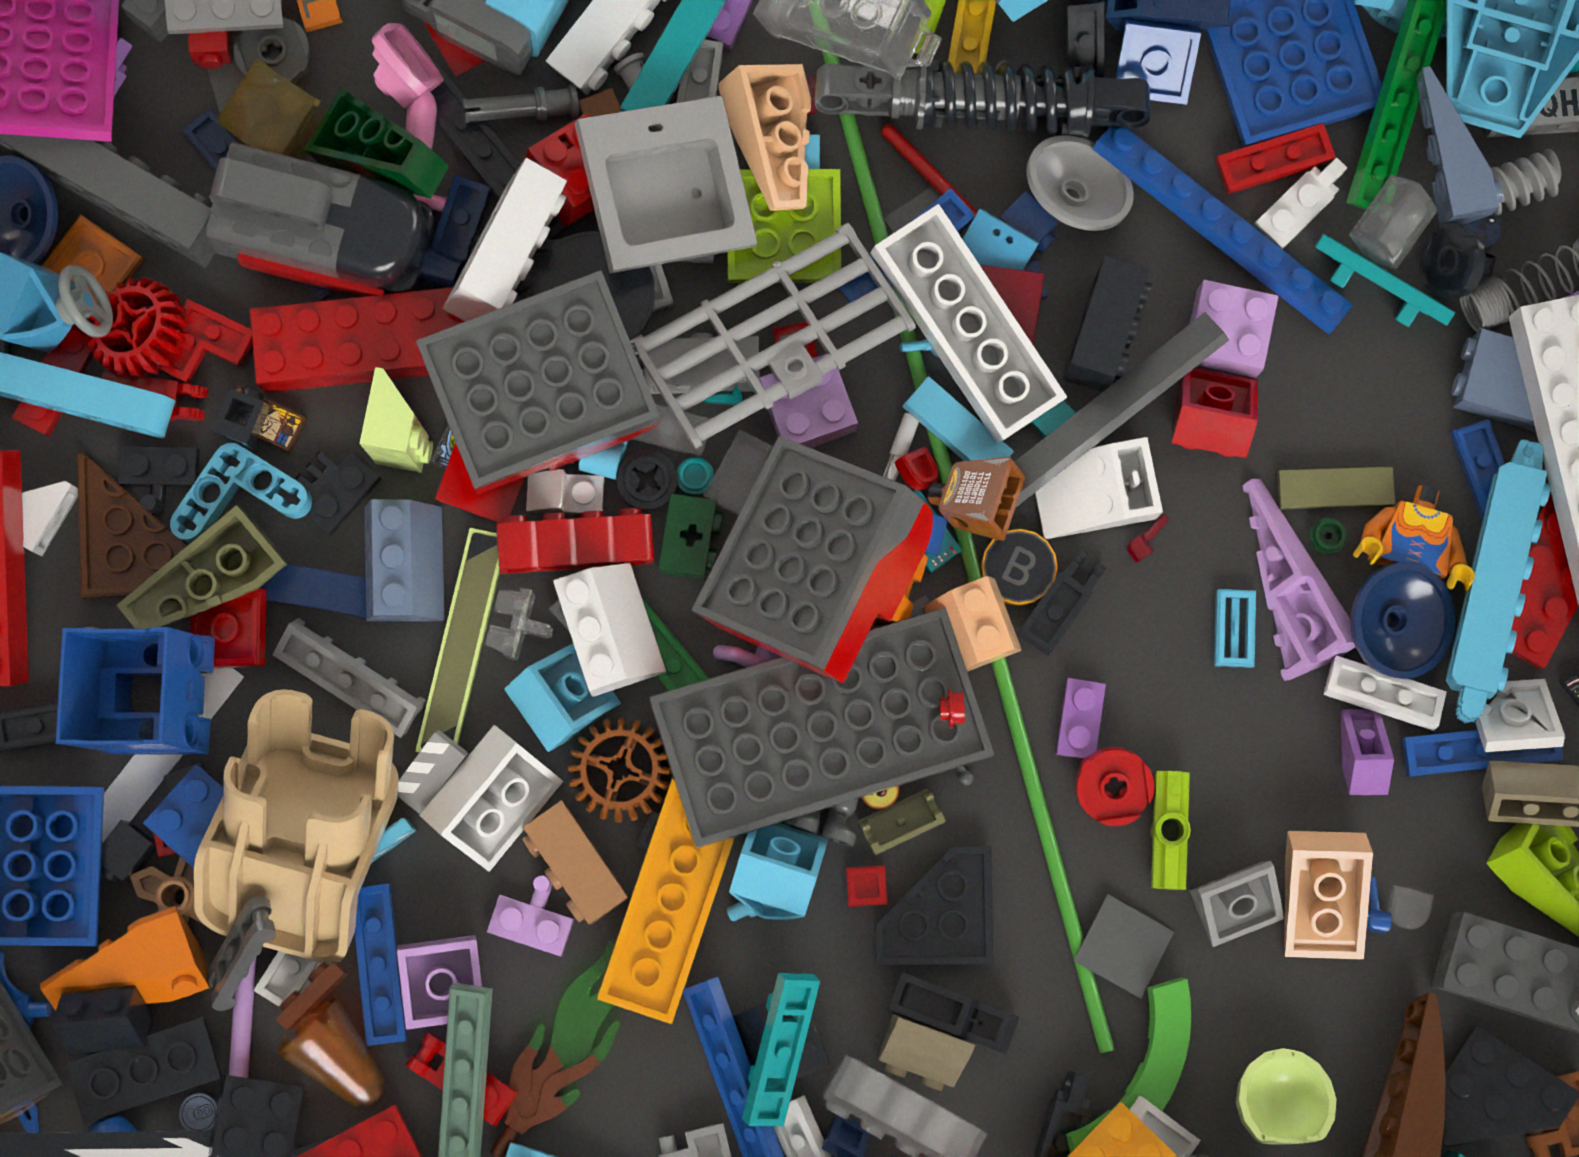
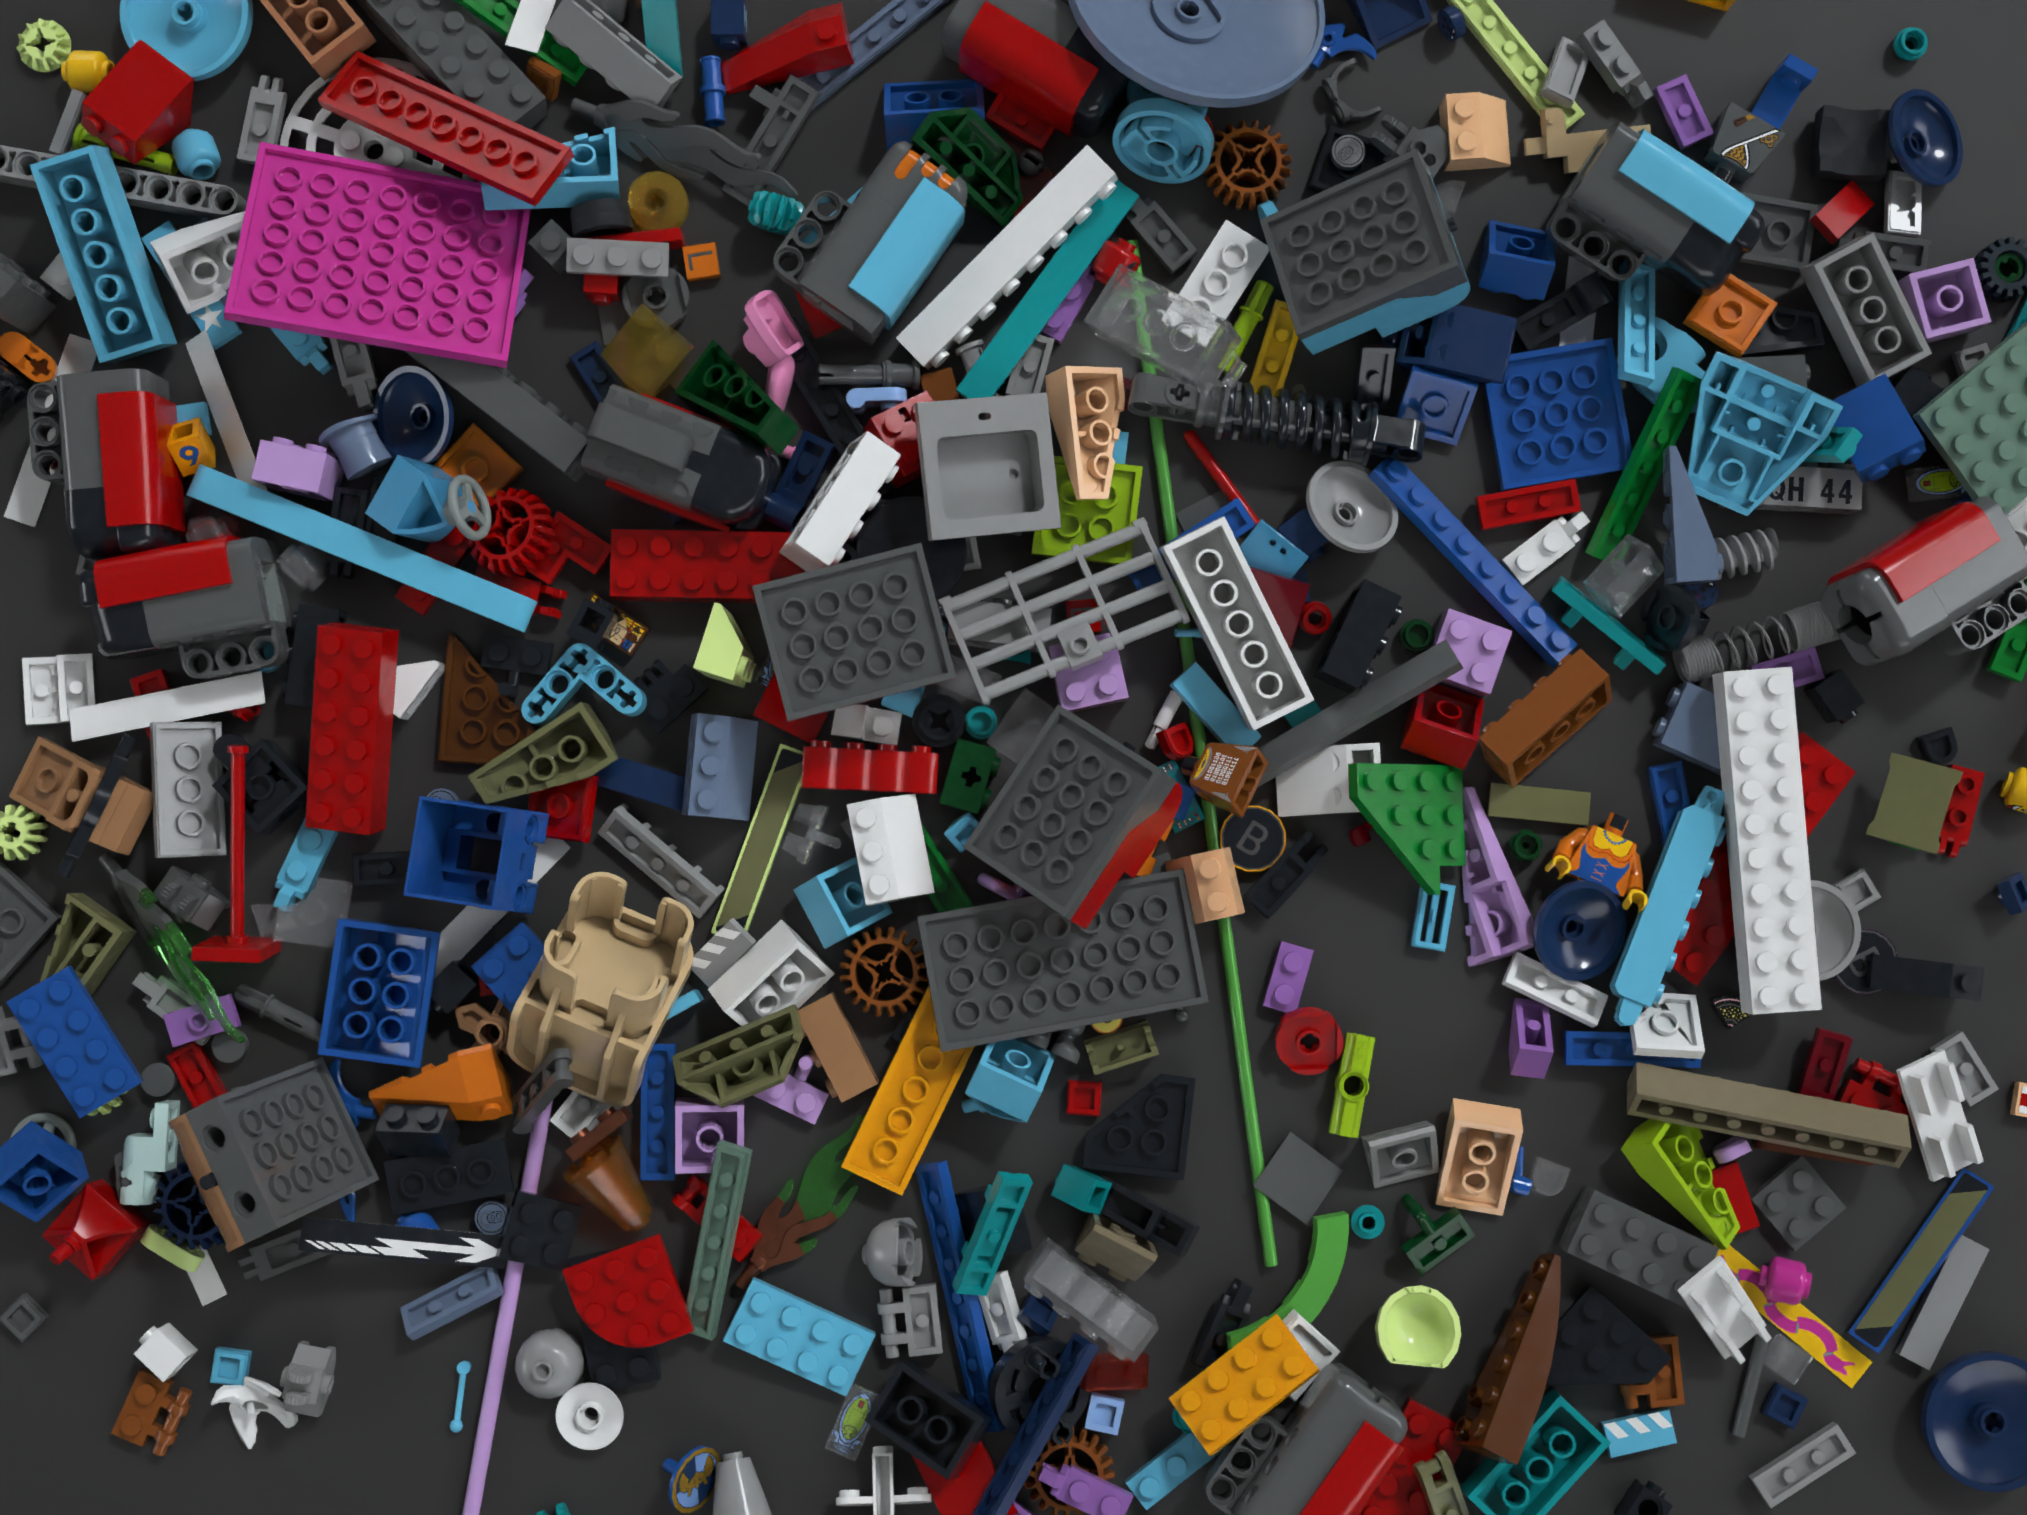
camera: 10 degrees right, 5 degrees up
red plate [939,689,965,728] -> none
none -> olive wedge [672,1004,804,1108]
none -> light blue plate [846,387,907,414]
none -> light grey cylinder [862,1217,923,1287]
none -> medium azure slope [944,812,979,853]
none -> teal brick [1051,1164,1112,1215]
none -> red plate [1299,601,1332,635]
none -> green wing [1348,763,1466,895]
none -> teal plate [1350,1205,1385,1239]
none -> dark green plate [1400,619,1434,652]
none -> dark green plate [1400,1194,1476,1276]
none -> dark orange brick [1479,648,1612,788]

